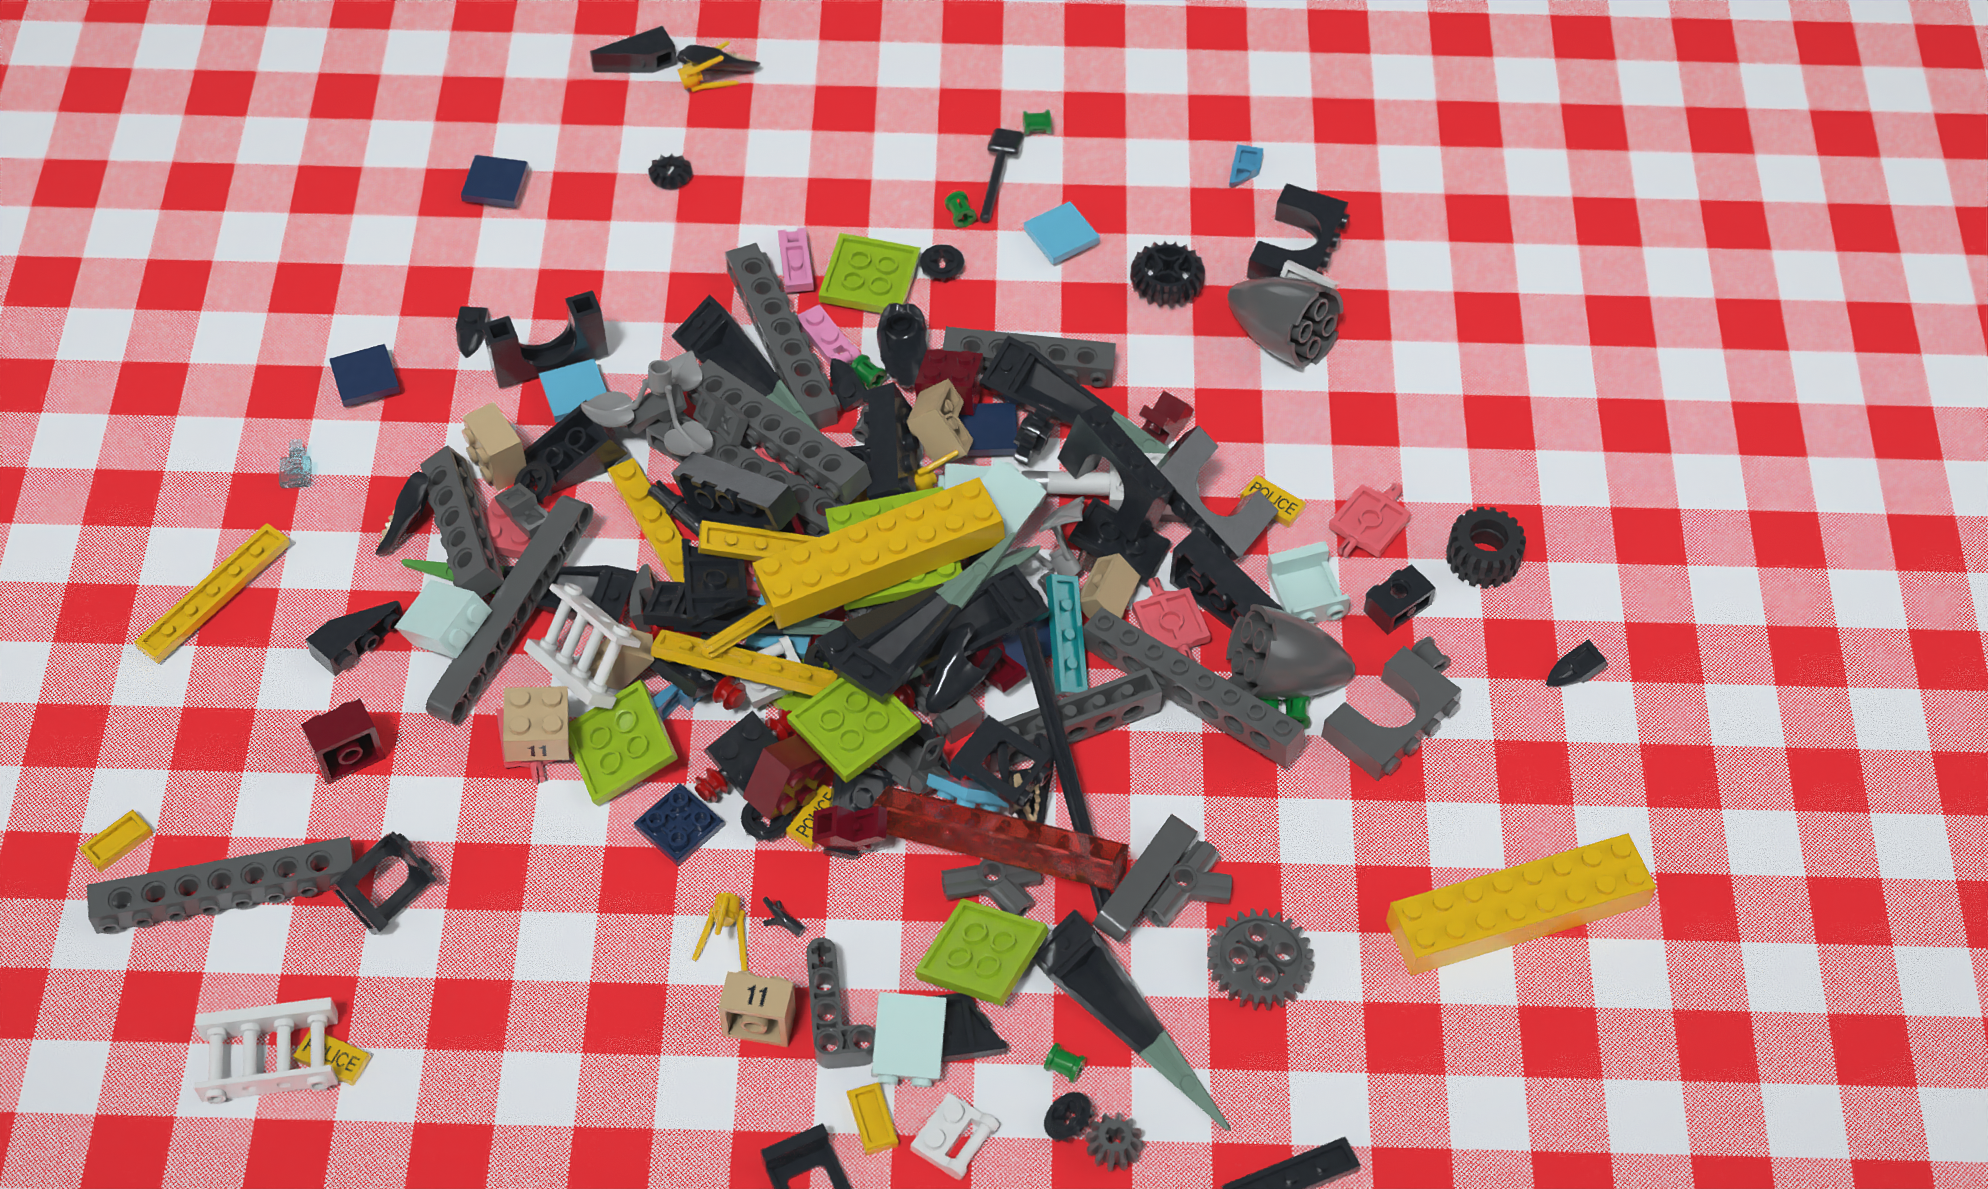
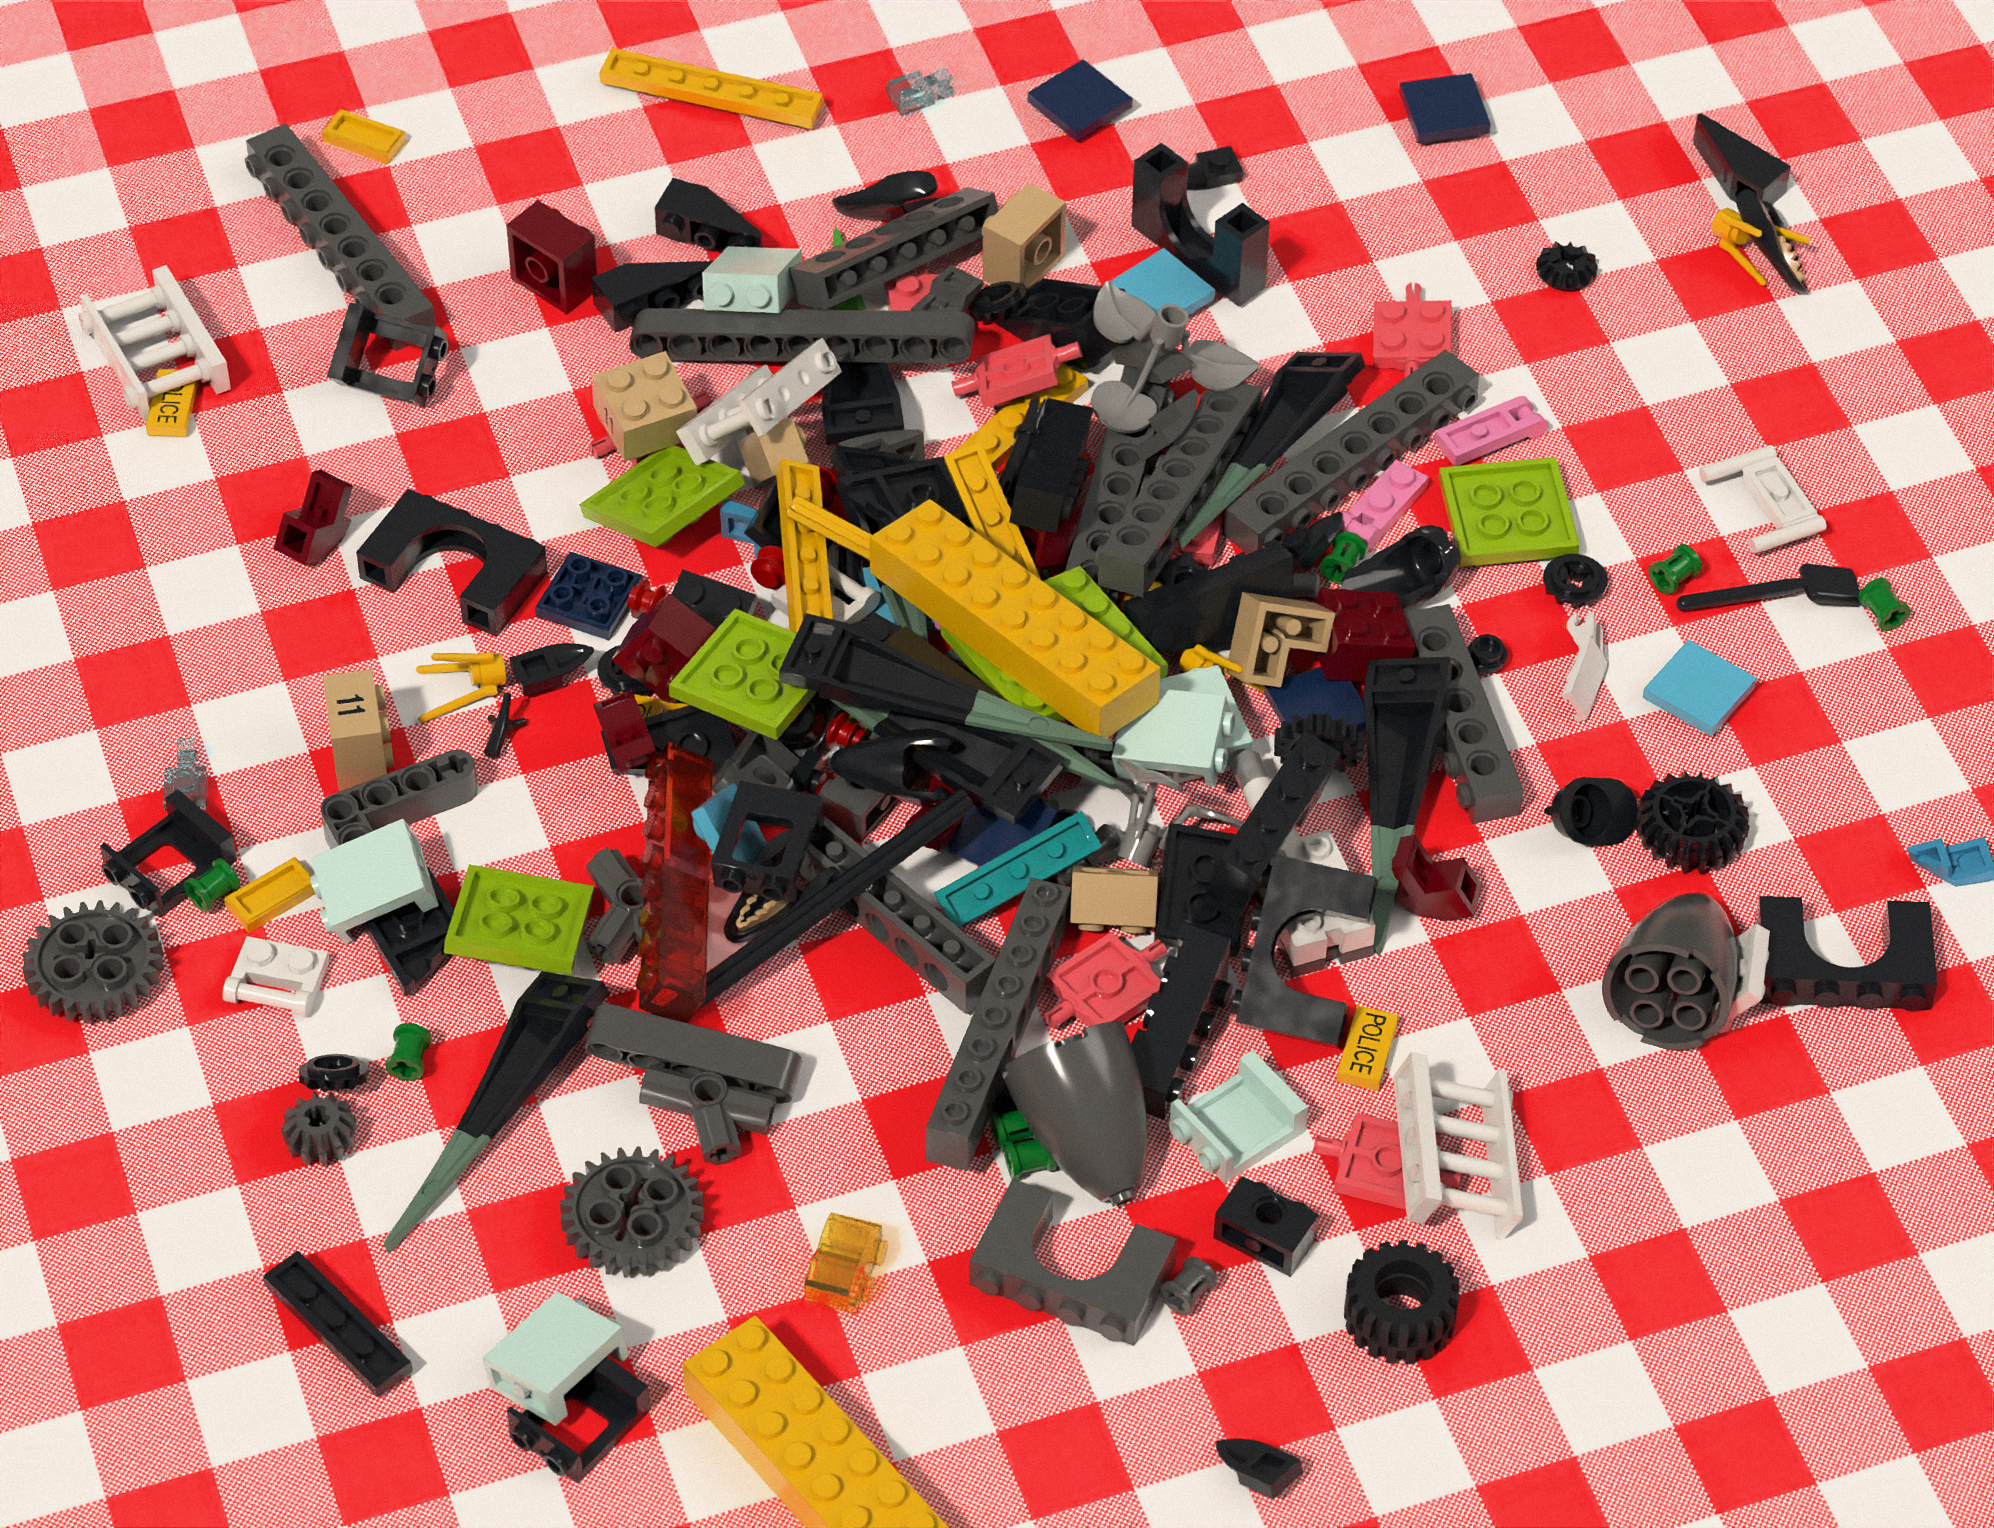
camera: 70 degrees right, 5 degrees down
none -> clear light blue plate [163,738,208,811]
none -> green bush [183,858,241,913]
none -> dark red brick [273,469,353,565]
none -> black arch [356,489,548,637]
none -> light aqua panel [482,1291,629,1426]
none -> black window [507,1356,650,1484]
none -> black plate [509,643,594,697]
none -> black slope [592,261,713,333]
none -> clear yellow brick [804,1212,888,1315]
none -> coral plate [951,334,1082,408]
none -> coral plate [1373,283,1452,378]
none -> white fence [1393,1051,1526,1240]
none -> black plate [1468,634,1507,673]
none -> black piece [1544,777,1637,845]
none -> white arm [1561,611,1607,723]
none -> white plate [1699,445,1826,554]

